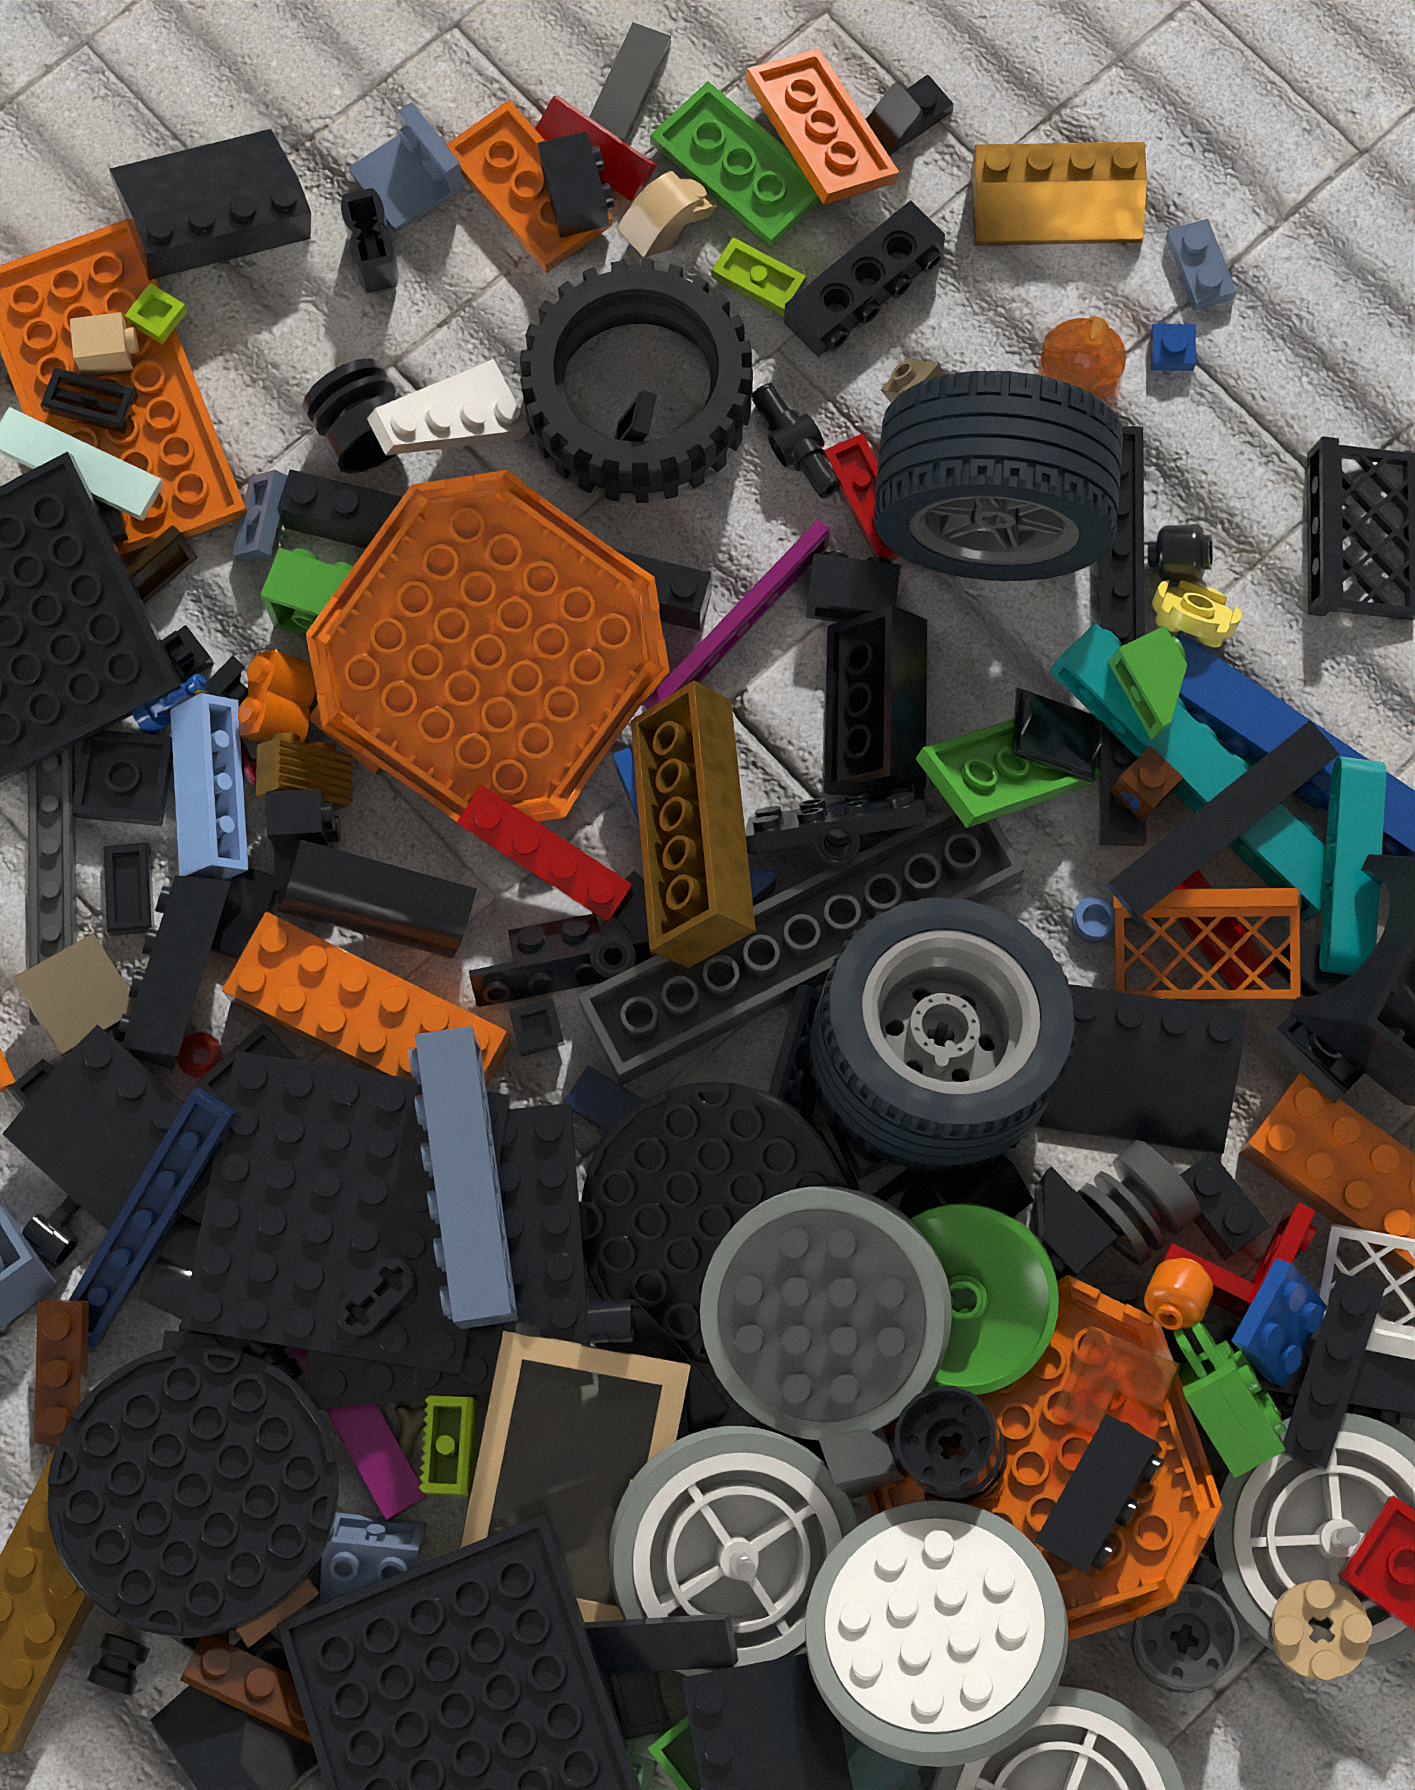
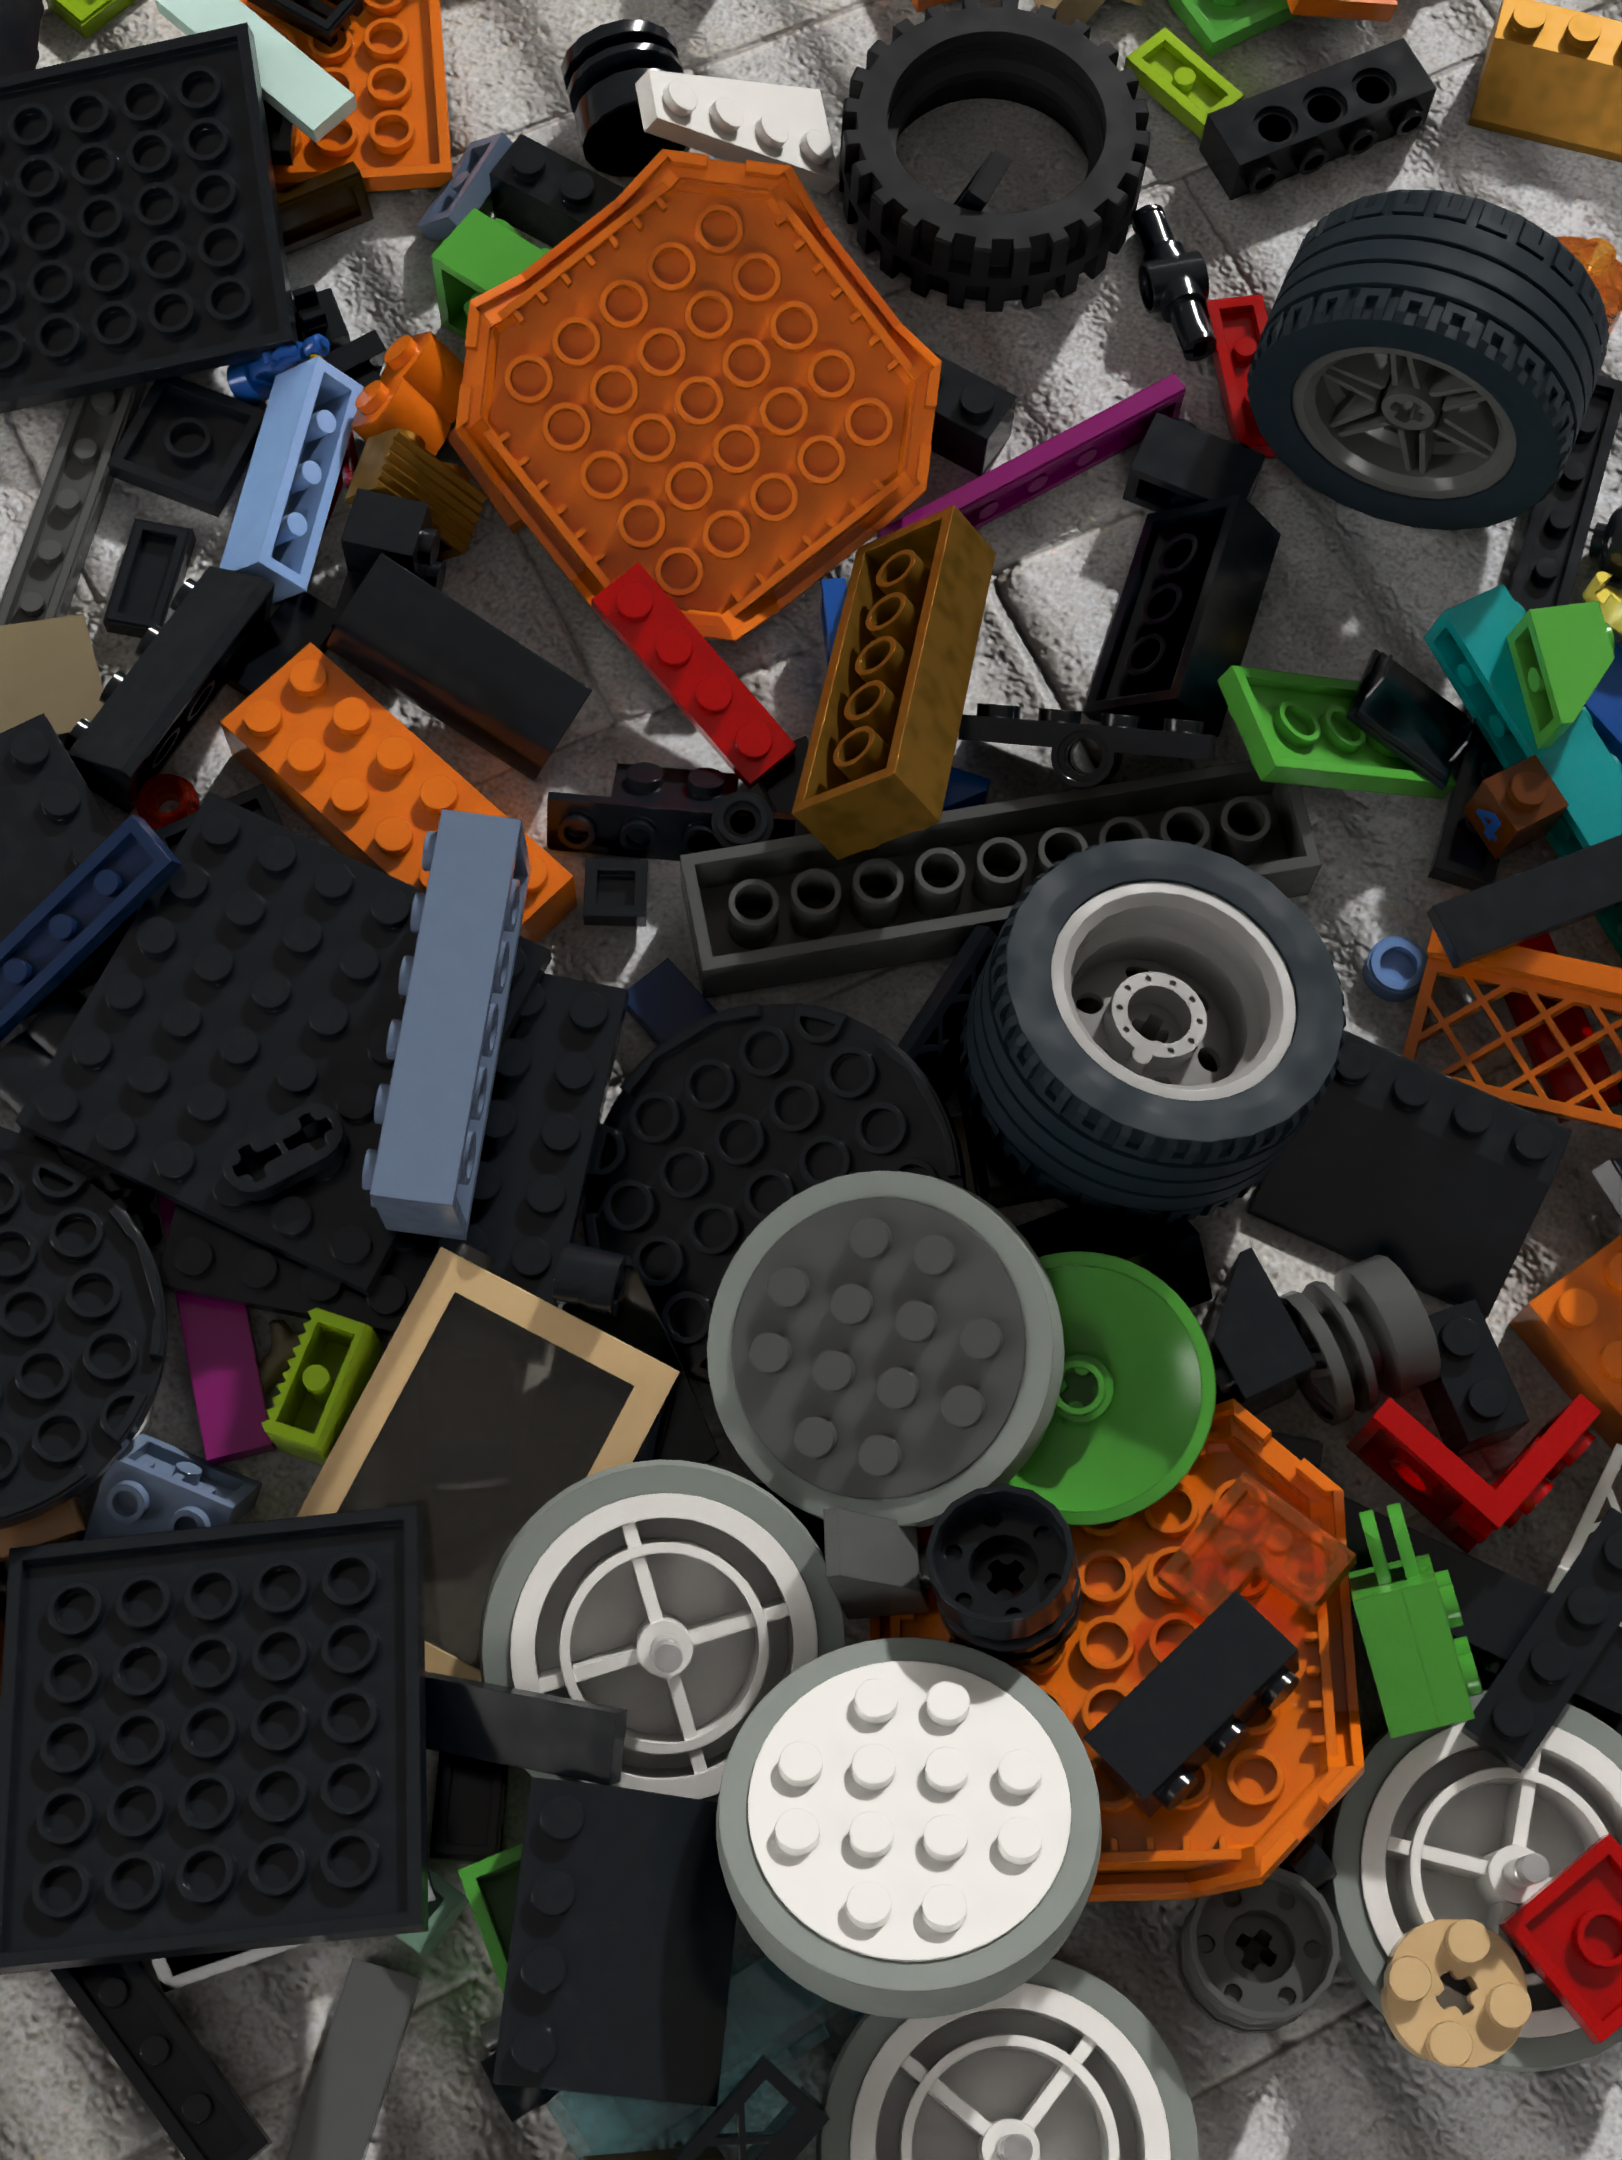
camera: 10 degrees right, 5 degrees down
orange head [1144,1258,1213,1330] -> none
blue plate [1231,1258,1327,1388] -> none

